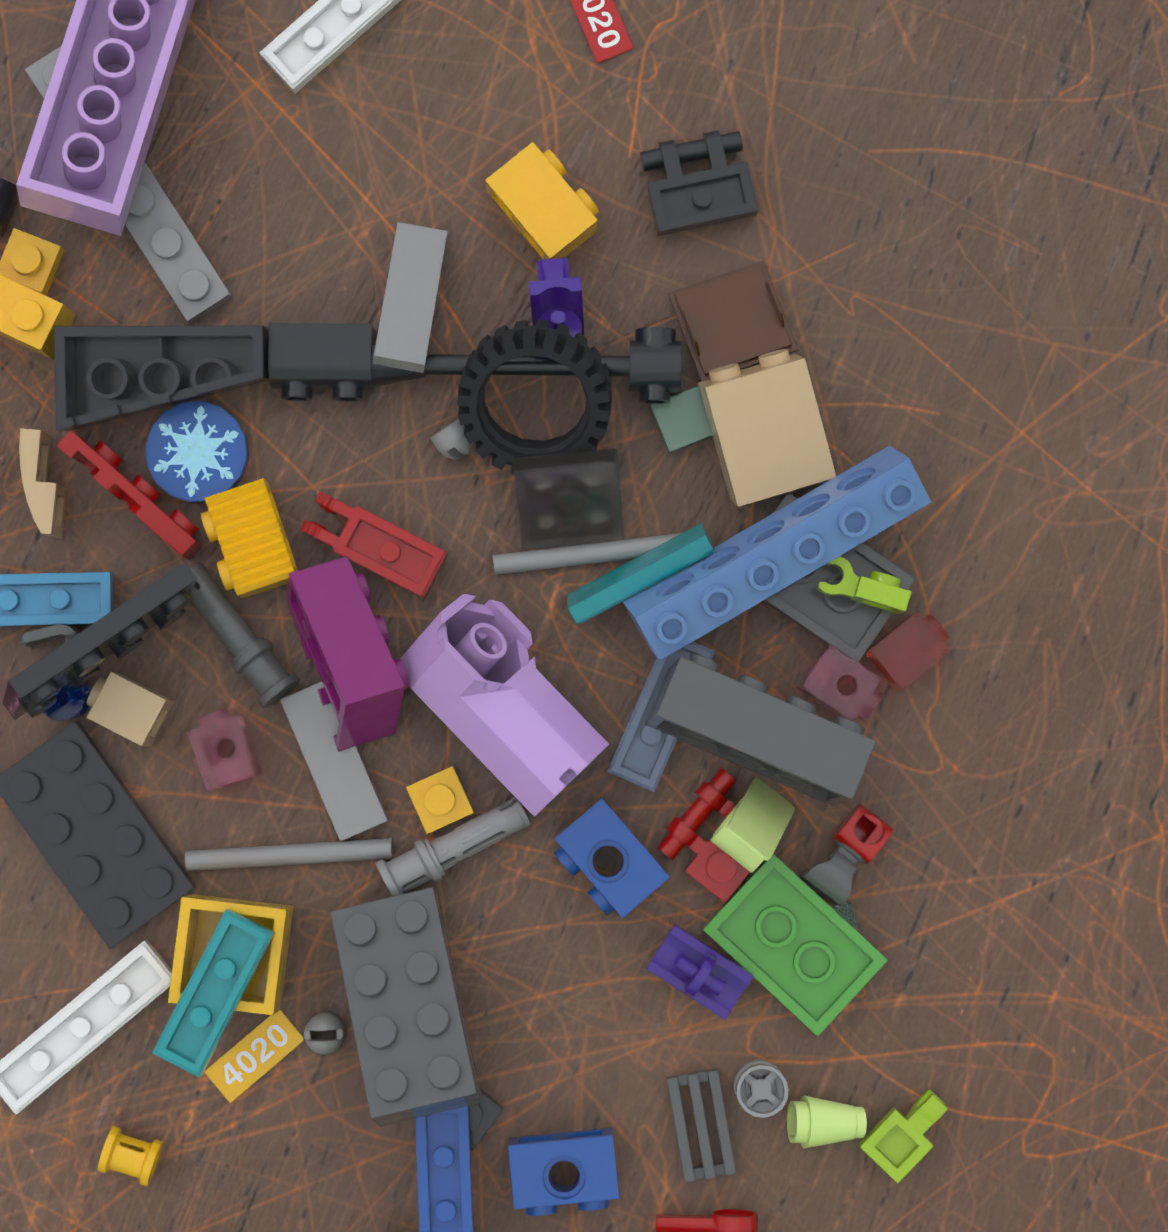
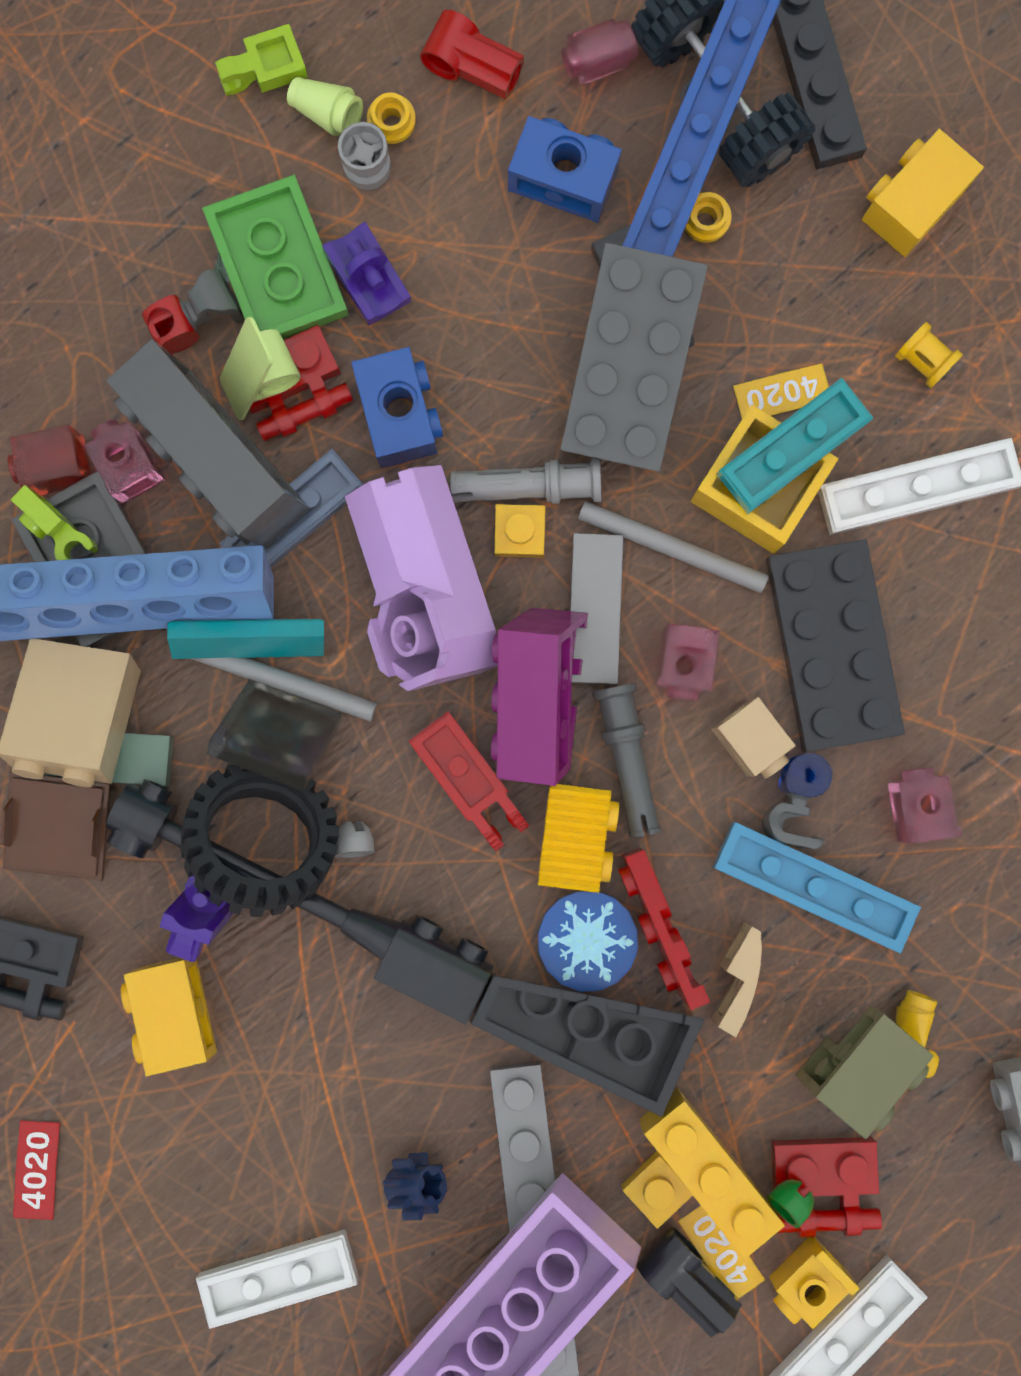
camera: 150 degrees left, 0 degrees up
black plate [2,562,197,720] -> none
light grey hinge [303,1012,346,1055] -> none
light grey tile [373,222,448,373] -> none
dark grey tile [666,1068,736,1183] -> none
none -> yellow plate [367,92,416,144]
none -> dark blue gear [383,1152,447,1221]
none -> yellow plate [685,192,732,243]

